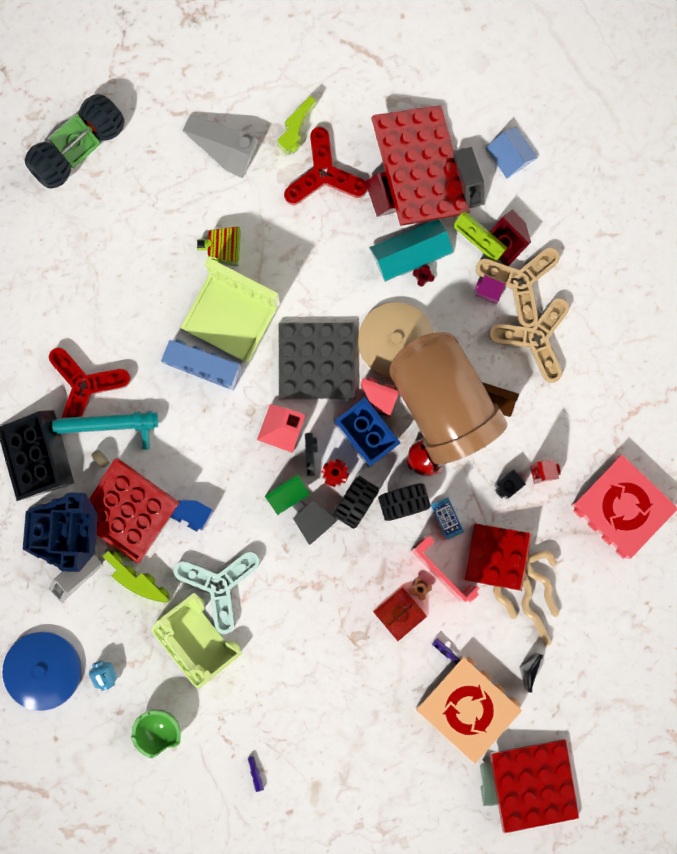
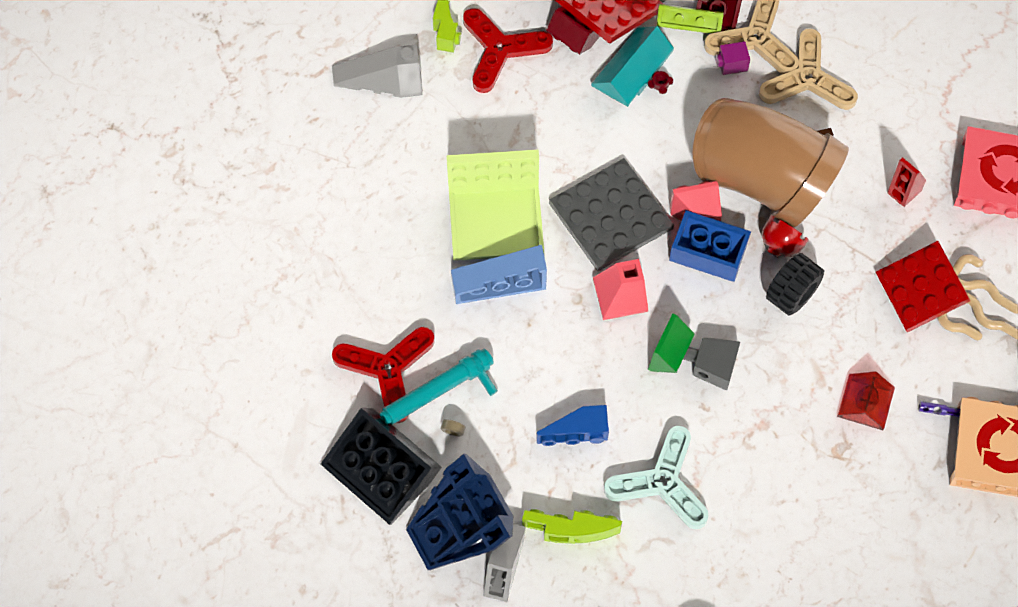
camera: 30 degrees left, 20 degrees down
black plate [25,94,125,189] -> none
red plate [89,458,180,564] -> none
yellowish green windscreen [151,593,242,689] -> none
torso [197,227,241,266] -> none
black wing [305,433,318,476] -> none
red brick [321,459,350,488] -> none
black tyre [334,476,379,529] -> none
tan dish [358,302,433,378] -> none
medium nougat plate [409,578,432,601] -> none
coral panel [411,536,480,603] -> none
tile [431,497,464,540] -> none
black brick [494,470,526,500] -> none

